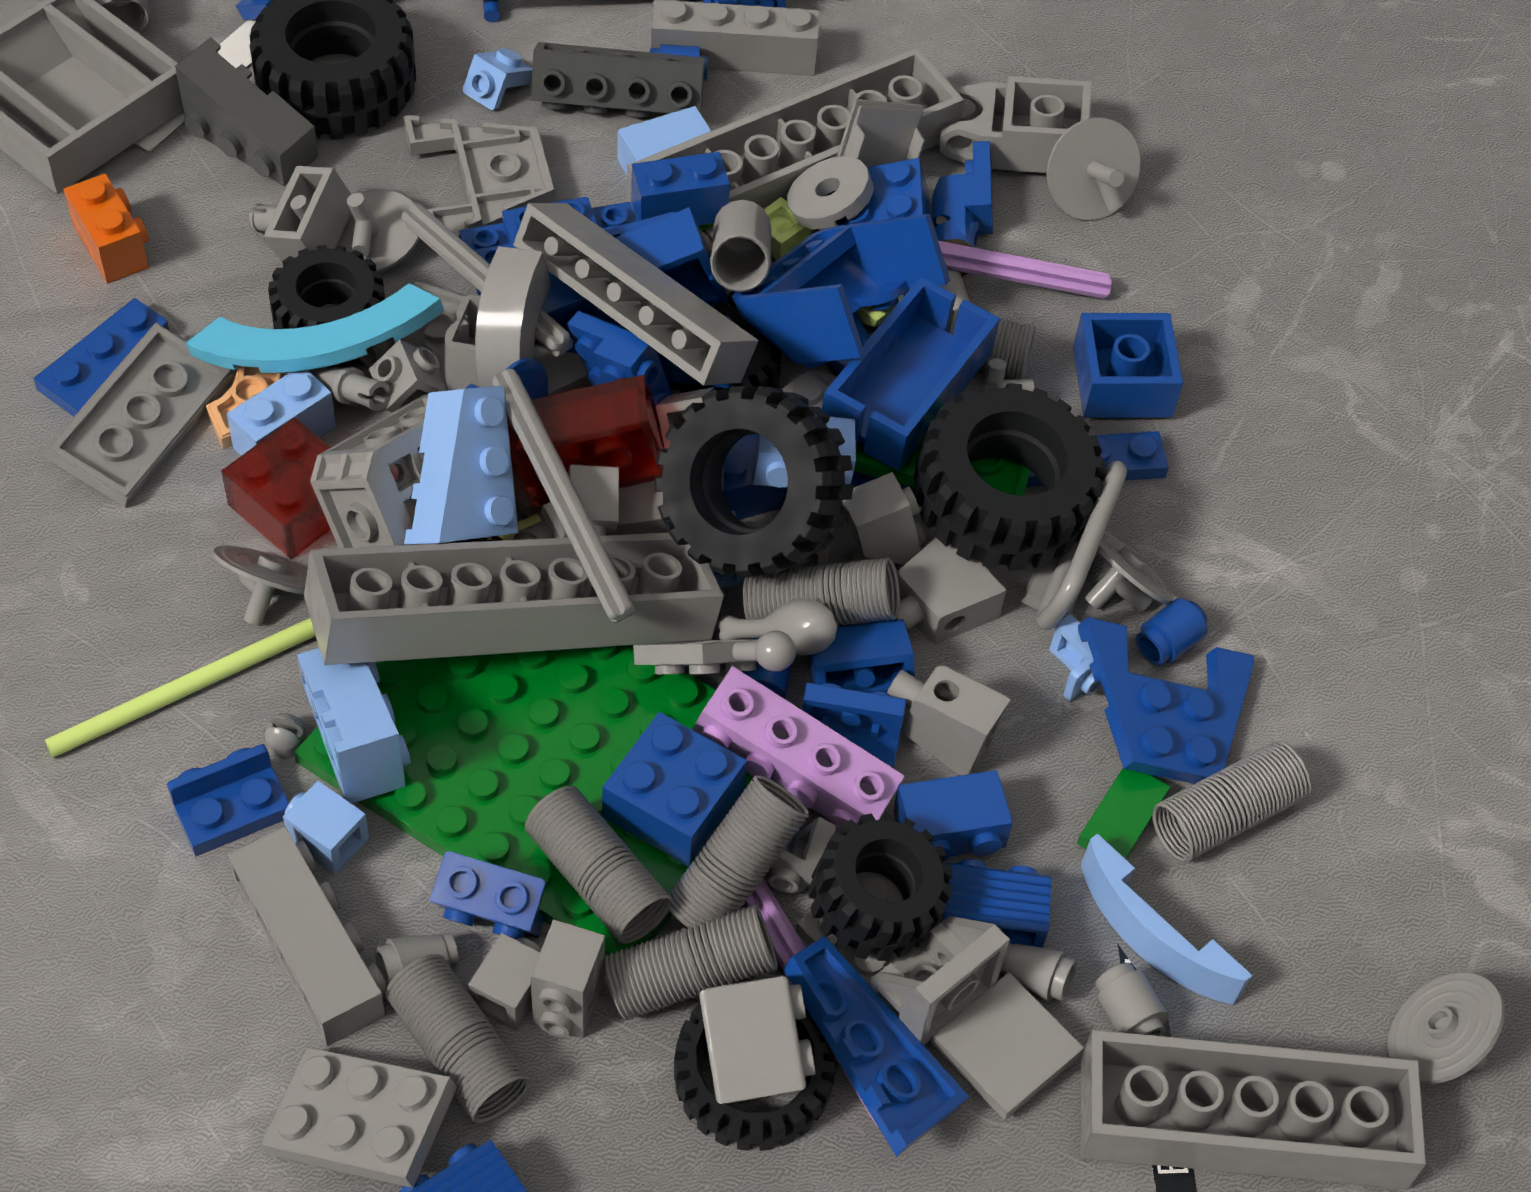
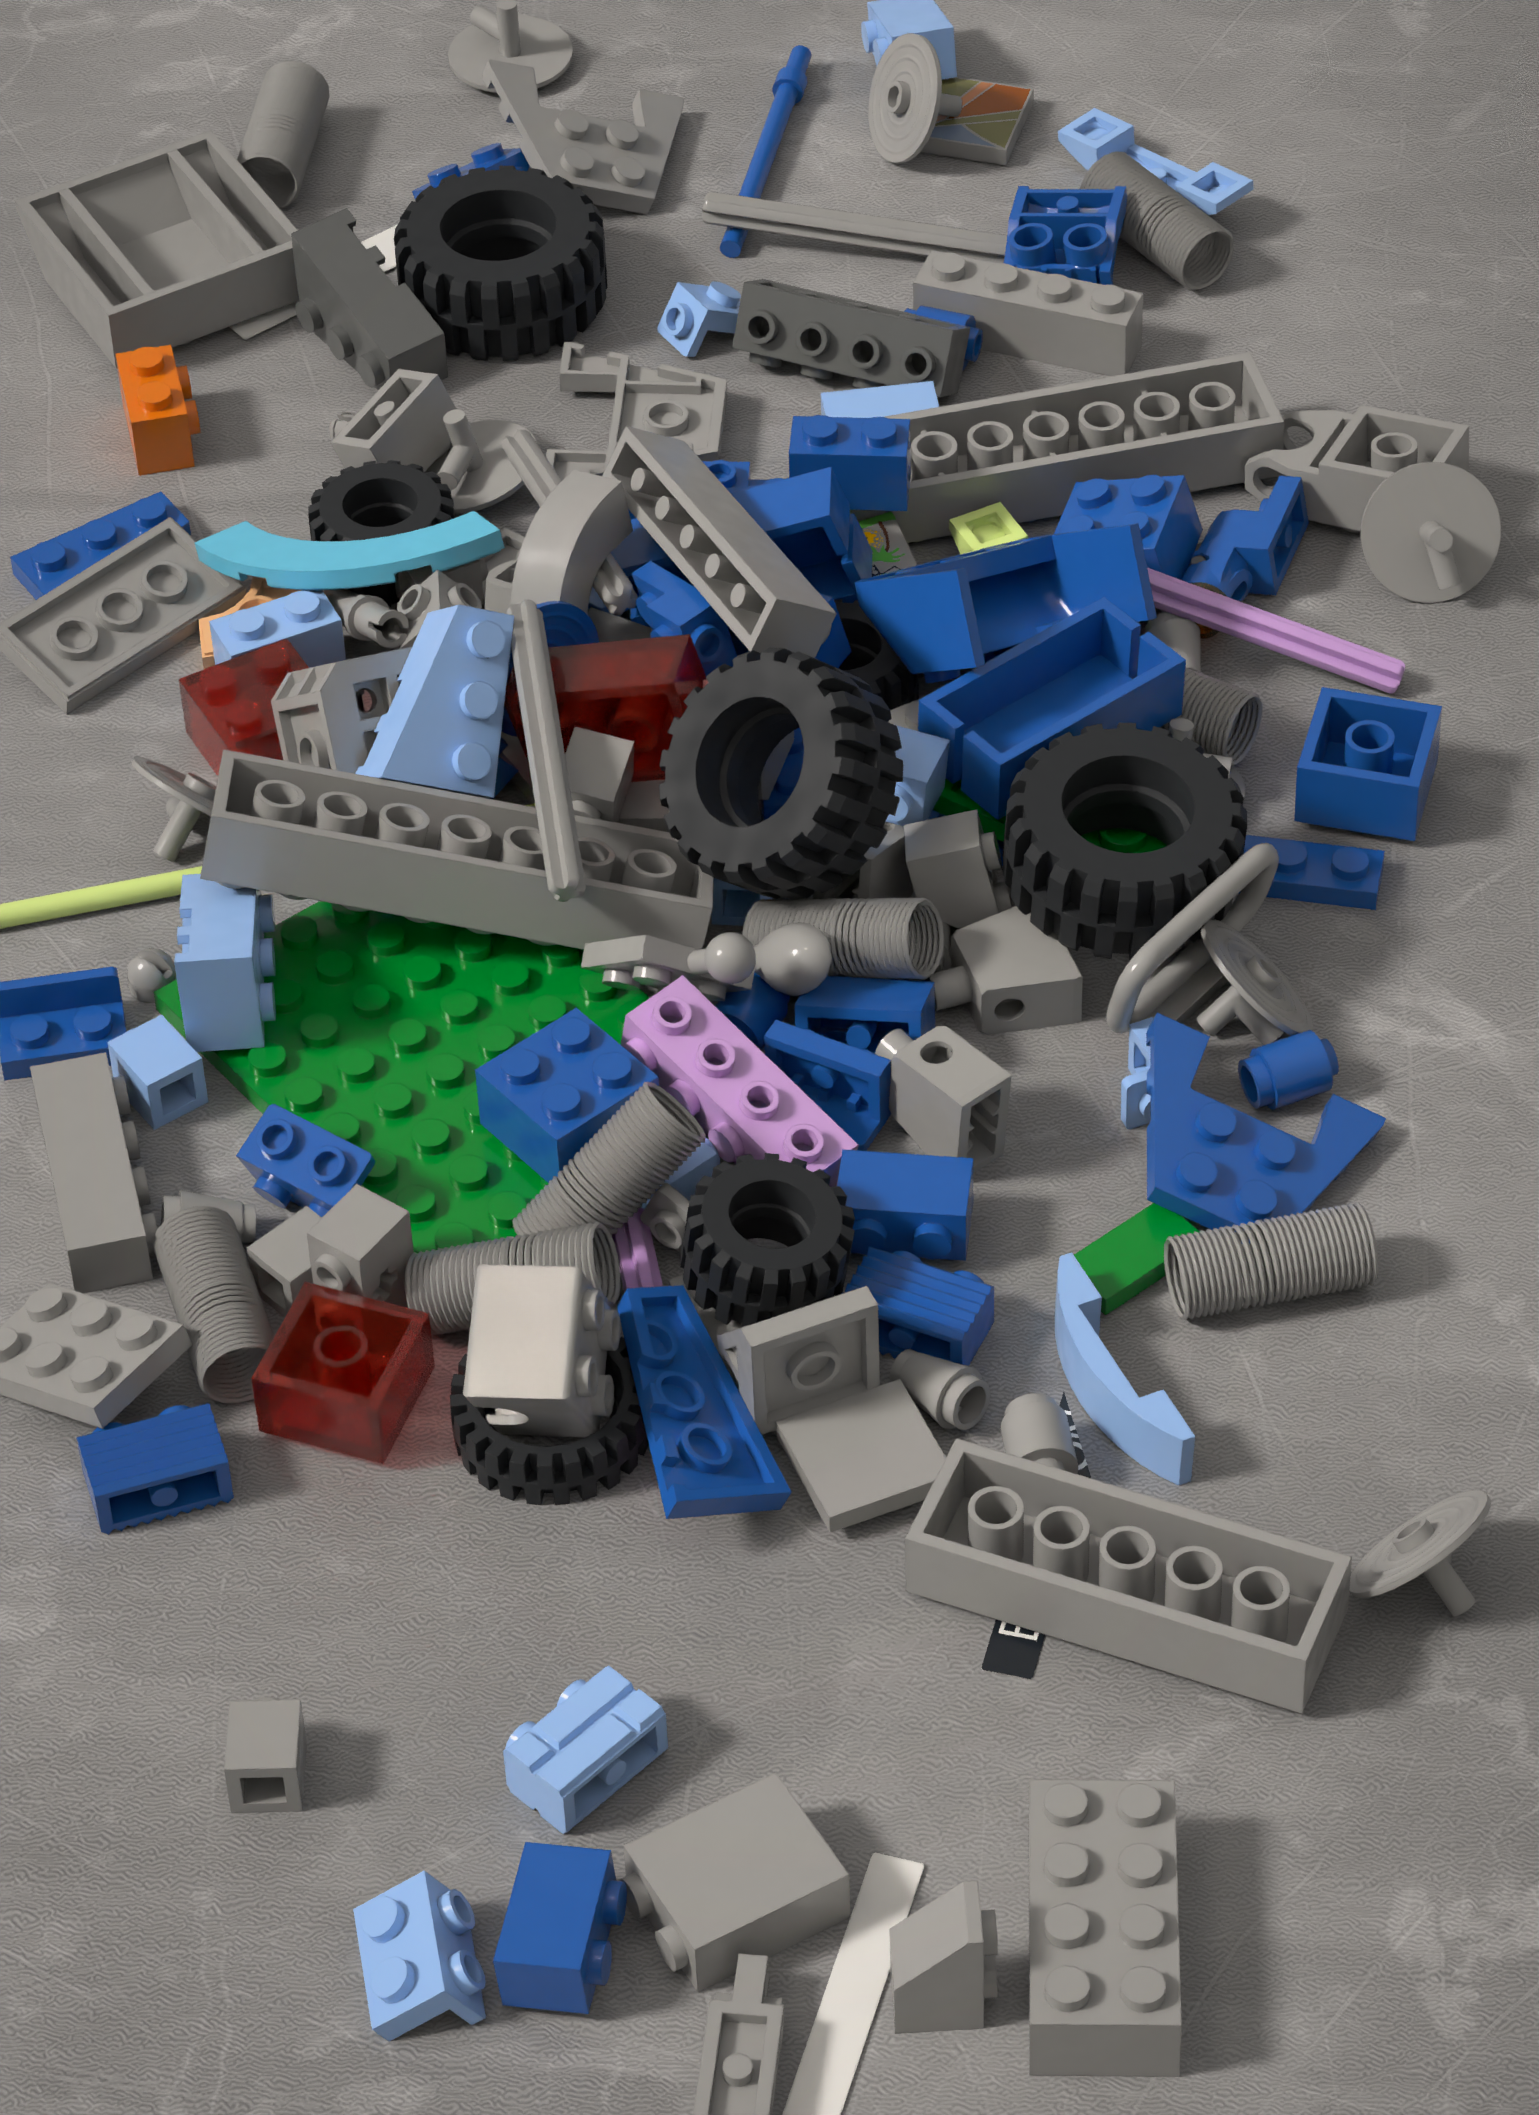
camera: 25 degrees right, 10 degrees down
light grey piece [525,786,672,944] -> none
light grey piece [710,200,771,292] -> none
light grey tile [787,156,874,230] -> none
light grey piece [837,99,925,167] -> none
none -> clear red brick [251,1282,435,1464]

